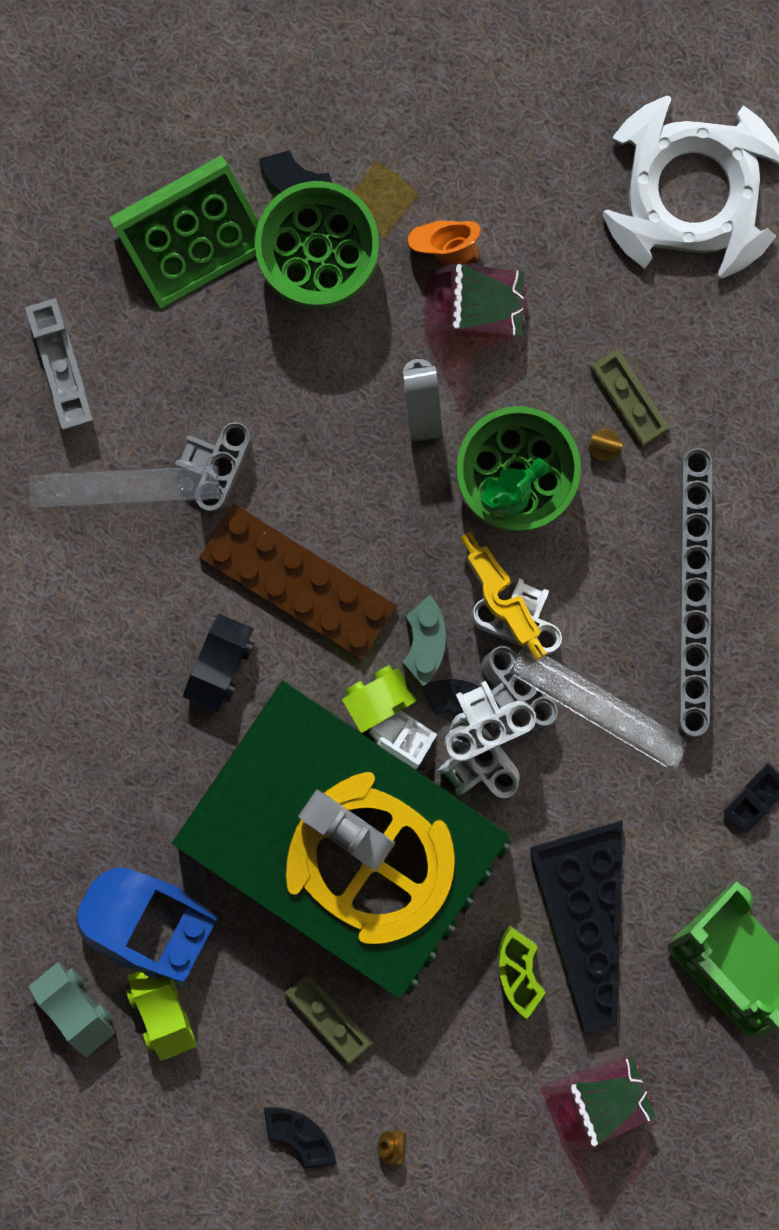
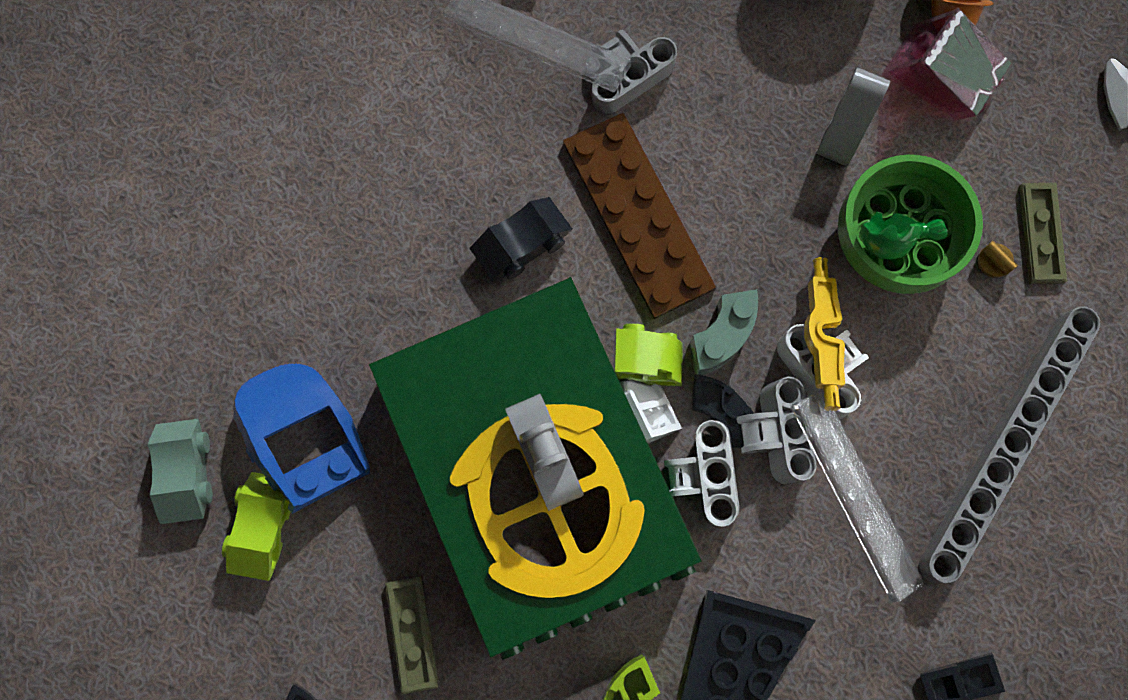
camera: 35 degrees right, 10 degrees down
white piece [445,681,536,761] -> none

